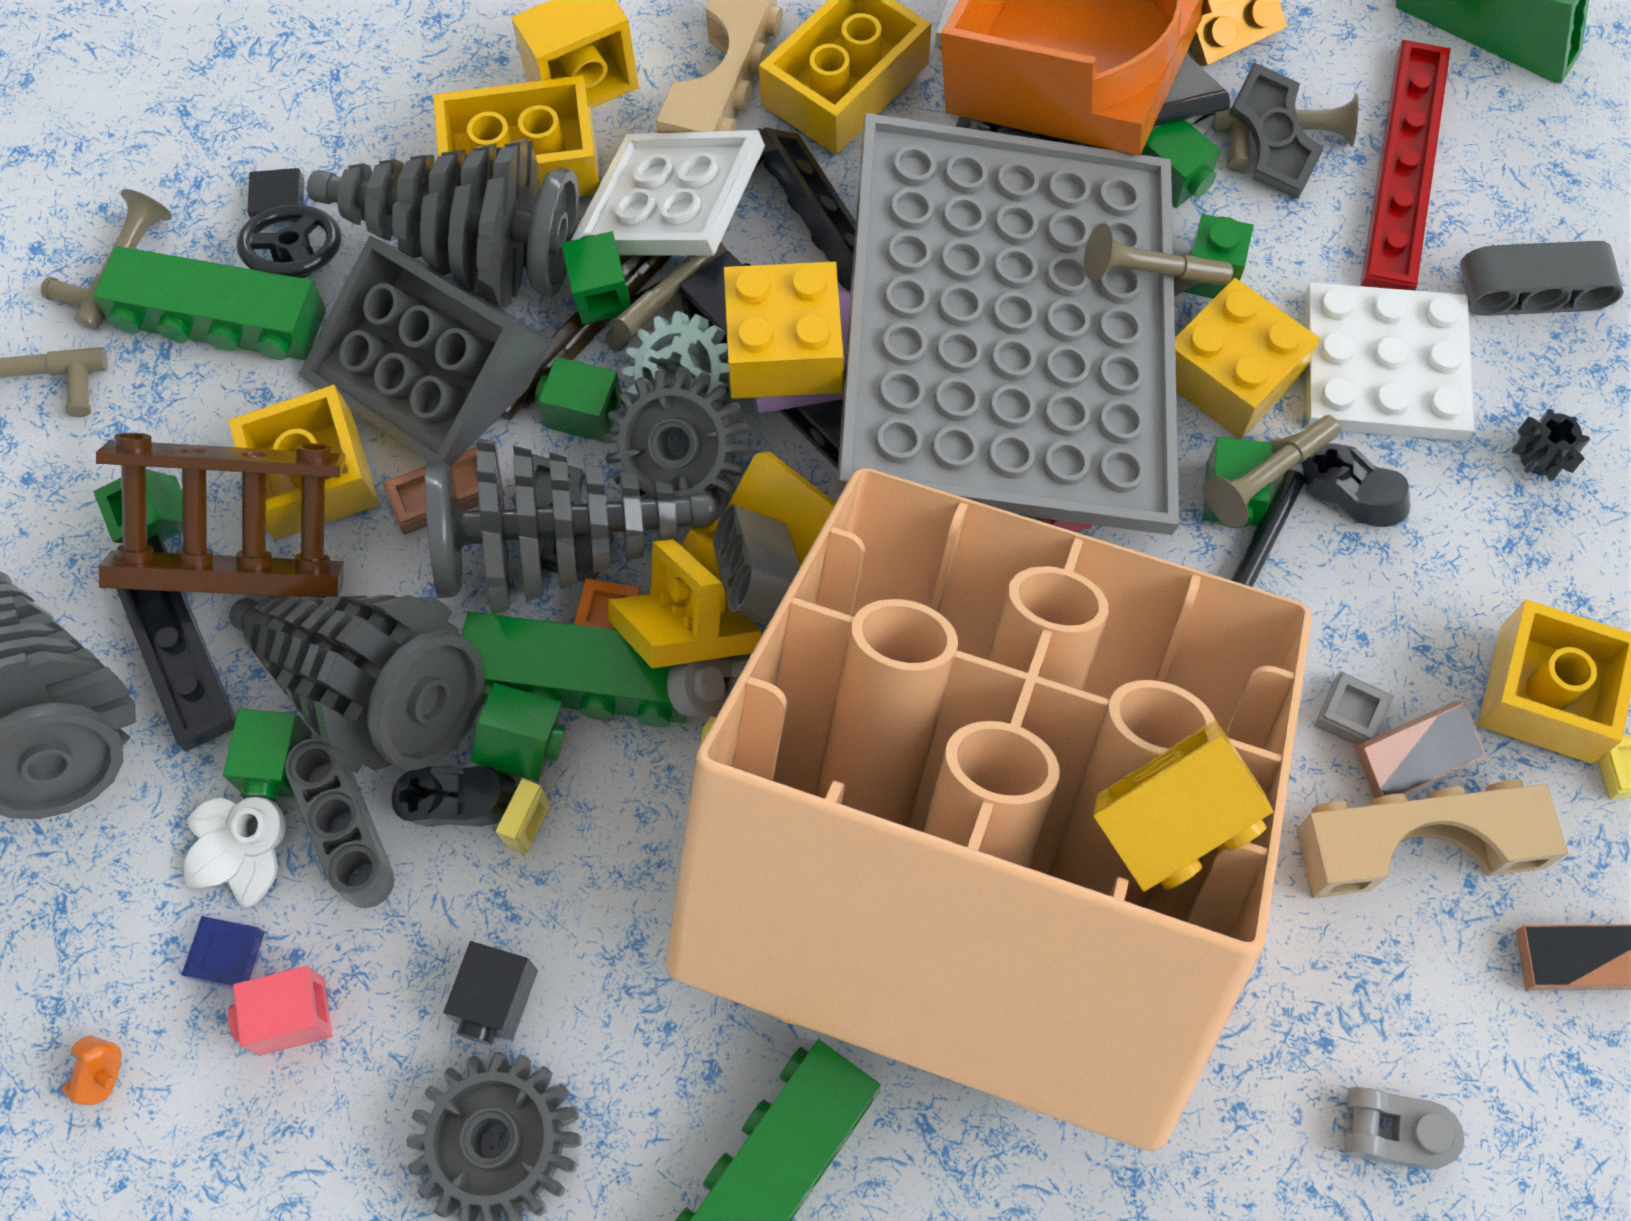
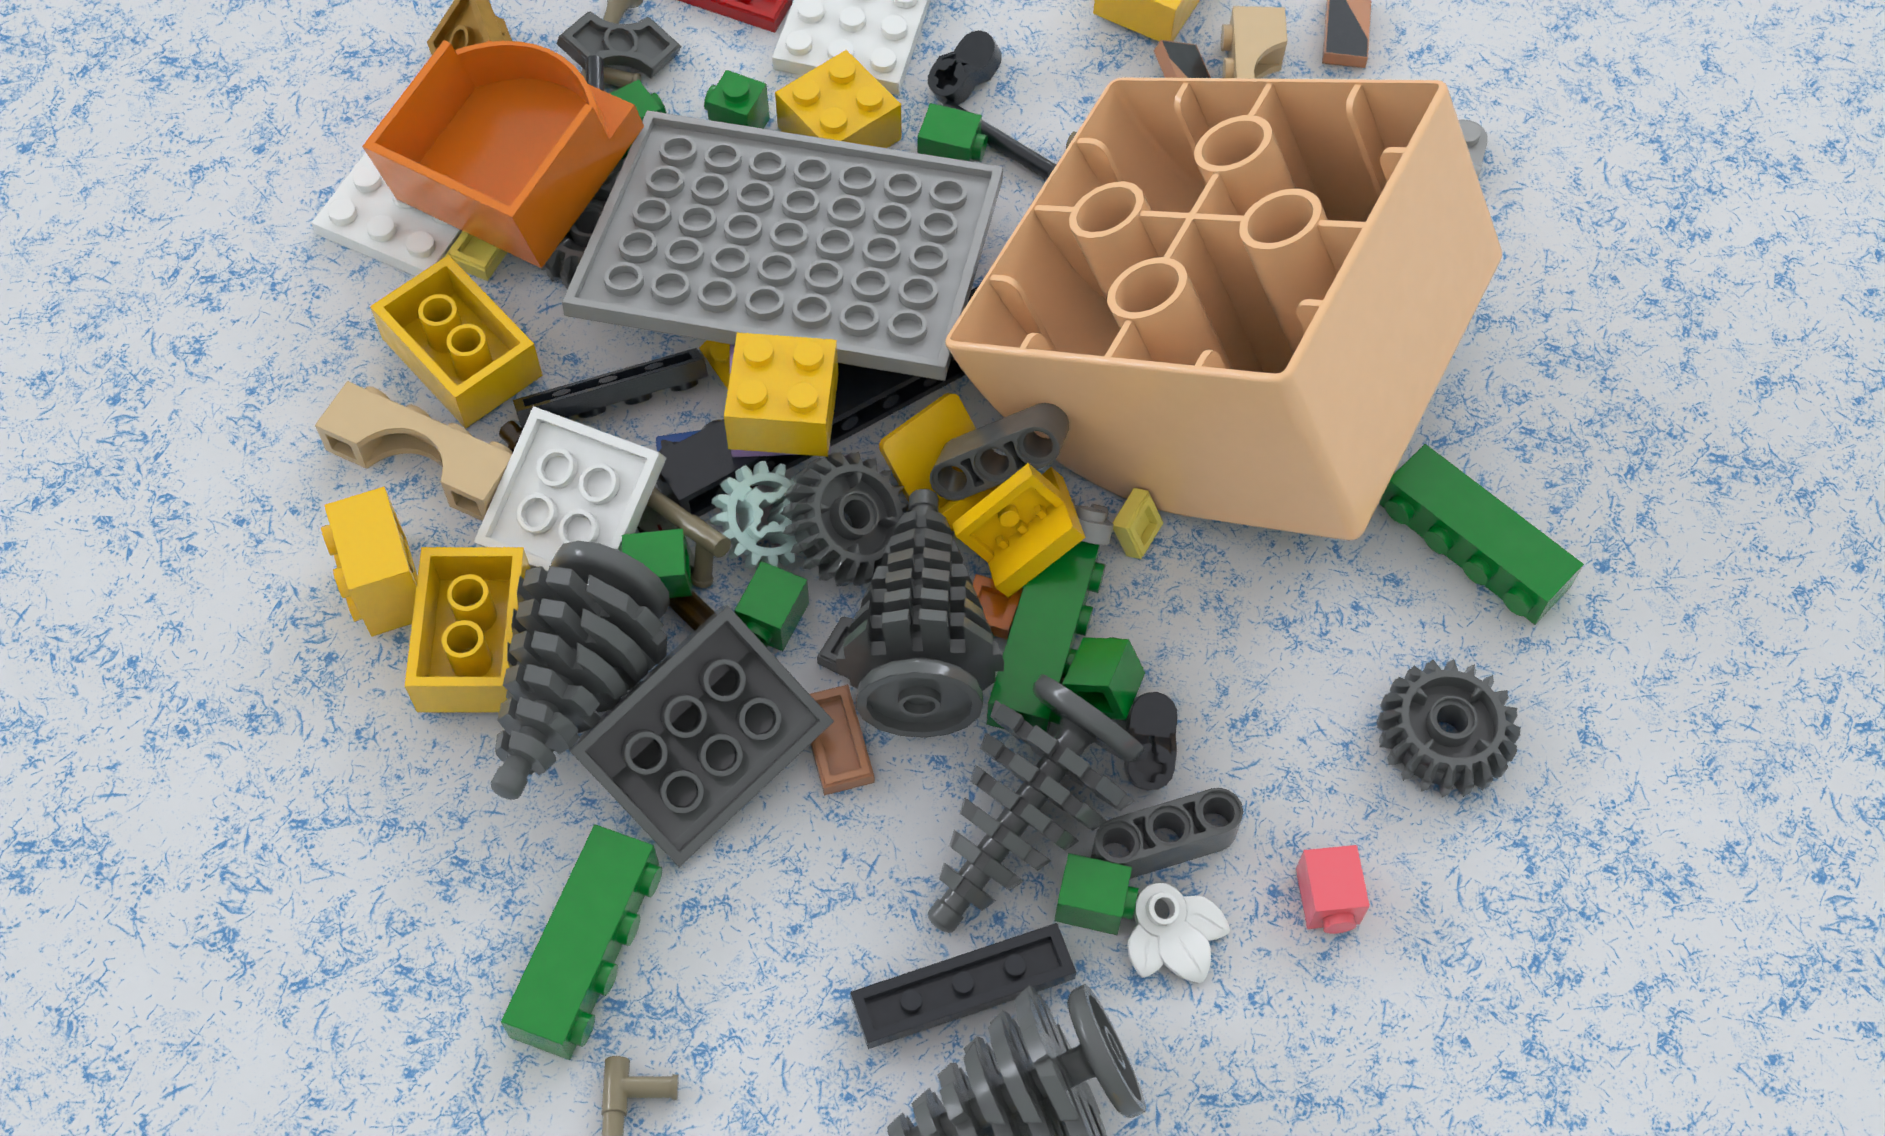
camera: 85 degrees left, 5 degrees down
dark tan piece [41,189,172,330] -> none
orange piece [62,1036,122,1105] -> none
green brick [93,469,183,544] -> none
reddish brown fence [96,433,346,598] -> none
clear blue tile [181,916,265,988] -> none
yellow brick [228,385,380,540] -> none
black piece [236,204,342,278] -> none
black tile [247,168,304,219] -> none
black brick [443,941,538,1045] -> none
light yellow tile [495,778,551,855] -> none
dark tan piece [1084,223,1233,296] -> none
yellow brick [1093,720,1274,892] -> none
dark tan piece [1203,415,1341,527] -> none

